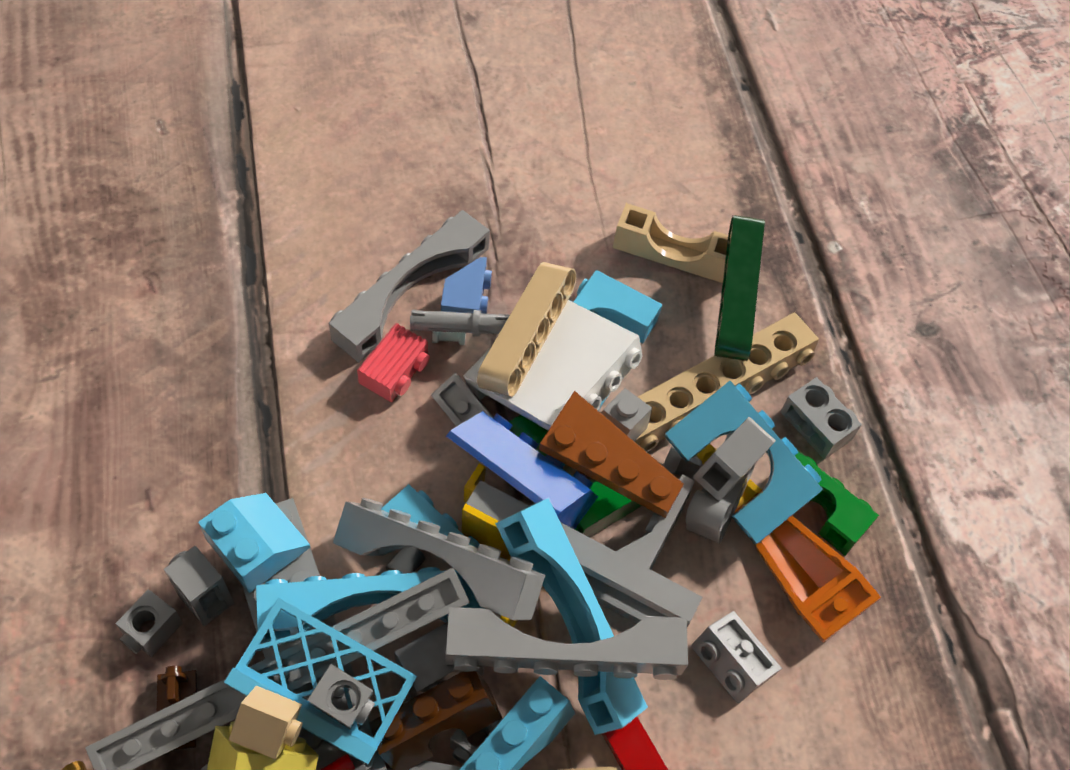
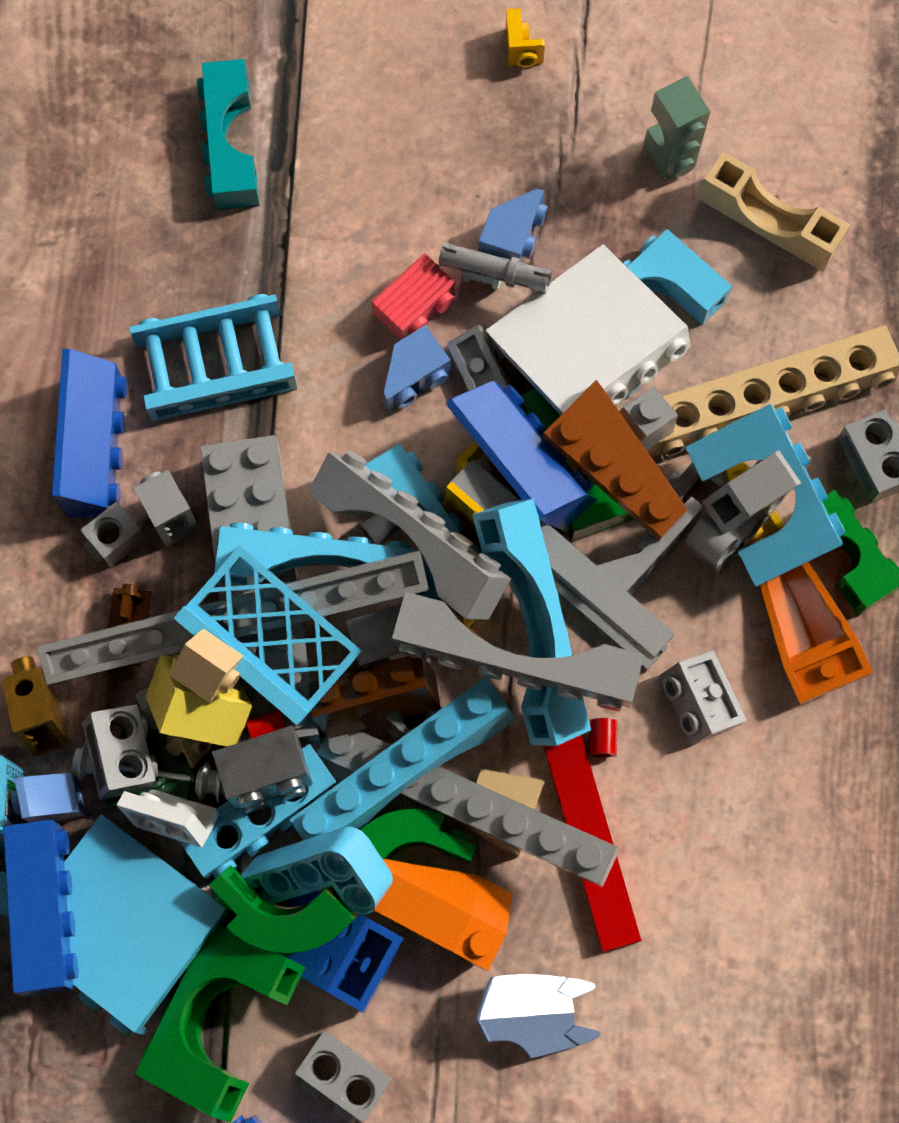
camera: 20 degrees right, 15 degrees up
medium azure slope [198,493,311,593] -> none
light grey brick [307,664,375,729] -> none
light grey arch [329,210,490,363] -> none
tan beam [477,262,576,397] -> none
dark green beam [714,215,765,361] -> none
none -> slope [52,349,127,518]
none -> medium azure fence [129,294,298,422]
none -> teal arch [197,59,260,210]
none -> medium blue slope [383,325,451,412]
none -> yellow bracket [505,8,545,68]
none -> red hinge [589,718,617,758]
none -> sand green arch [643,76,711,180]

